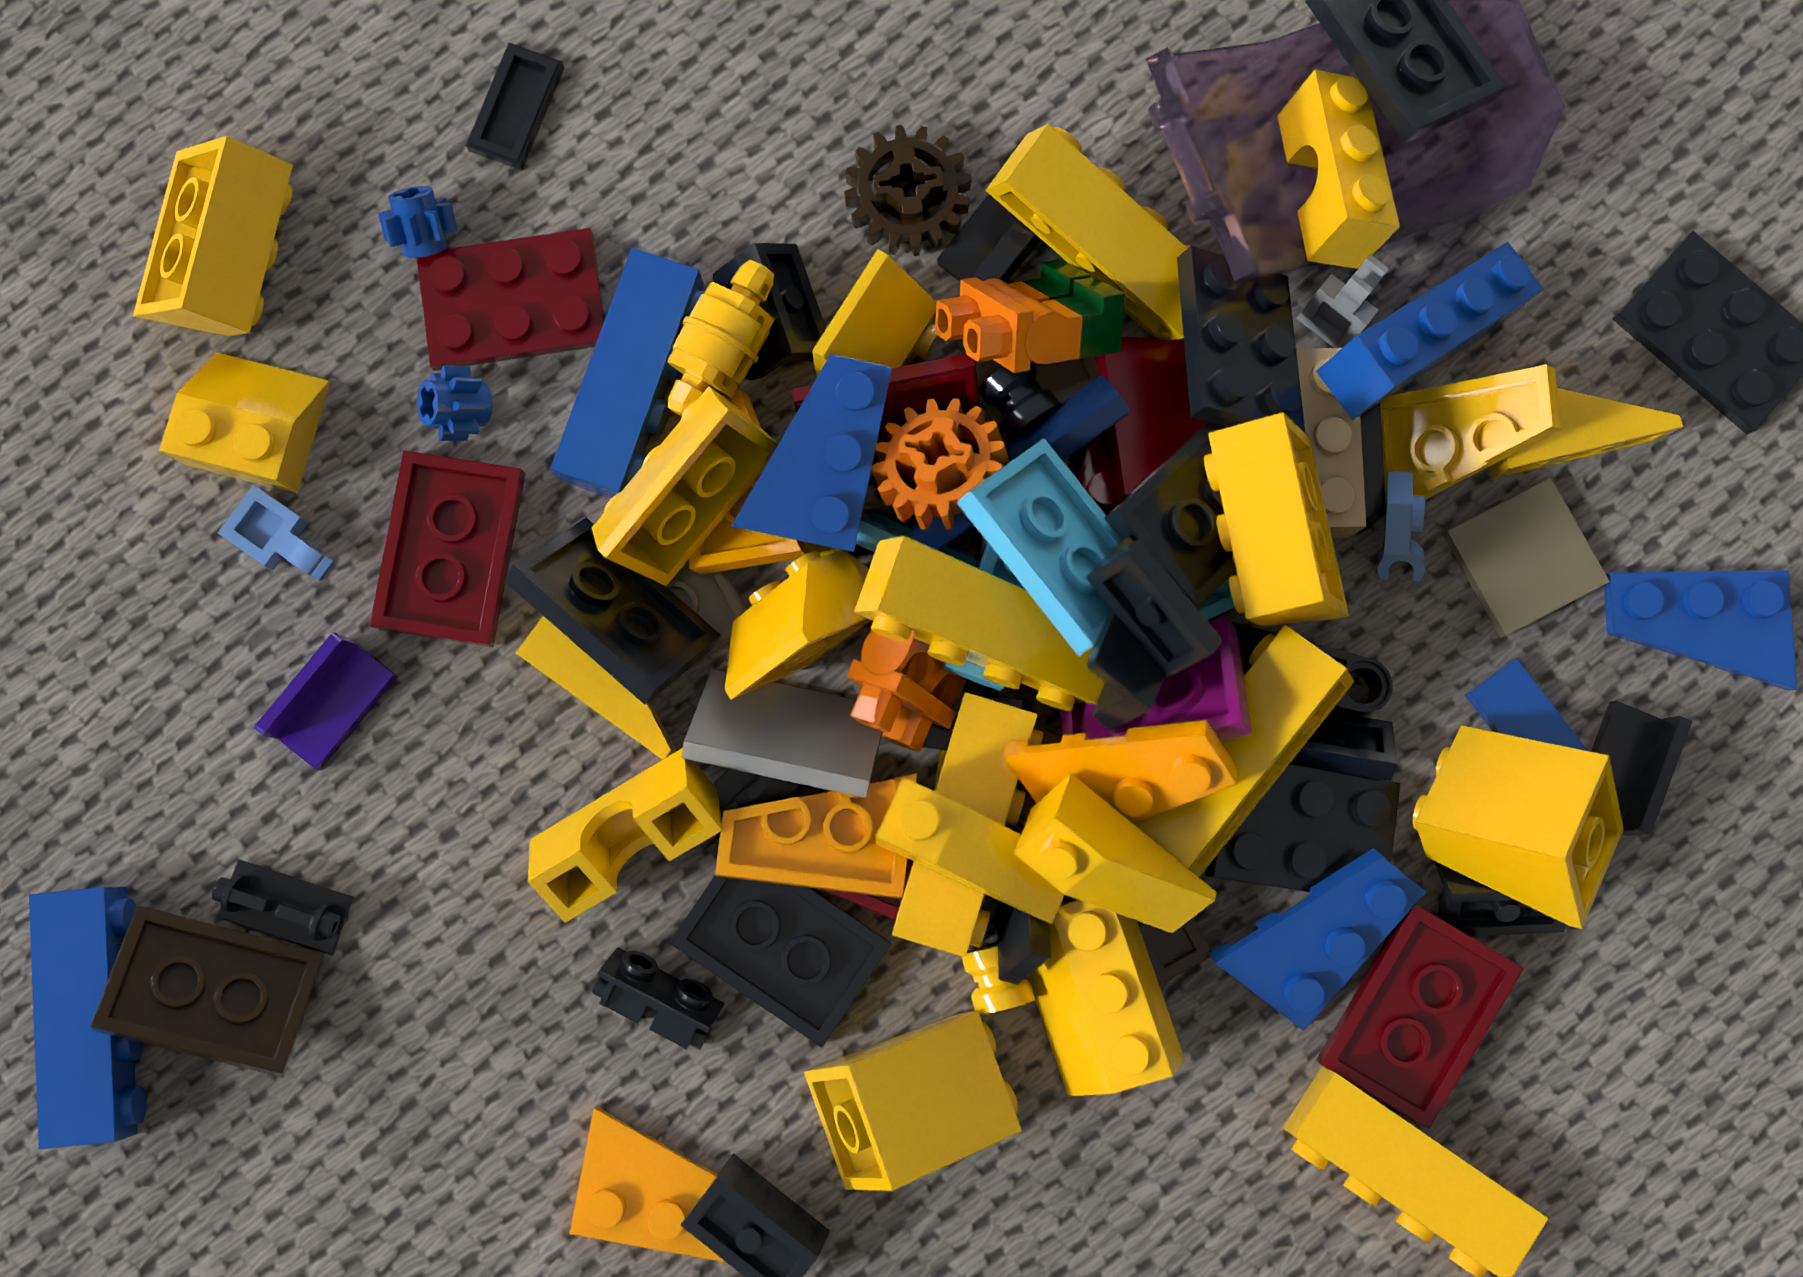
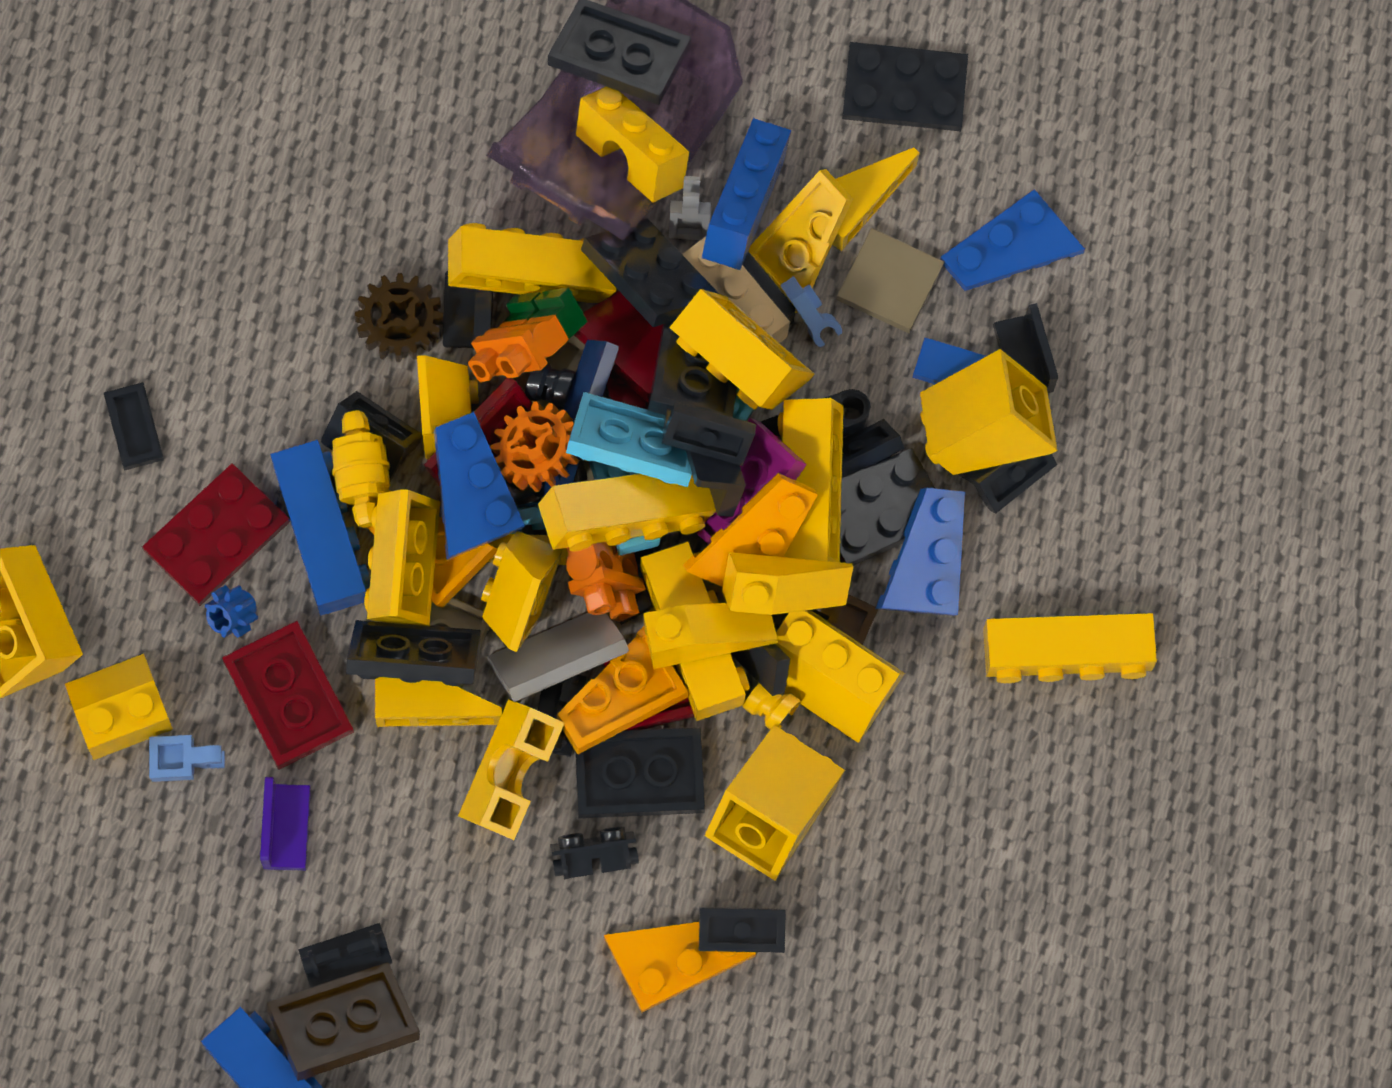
camera: 40 degrees left, 10 degrees down
blue gear [378,186,458,258] -> none
dark red plate [1316,904,1524,1129] -> none

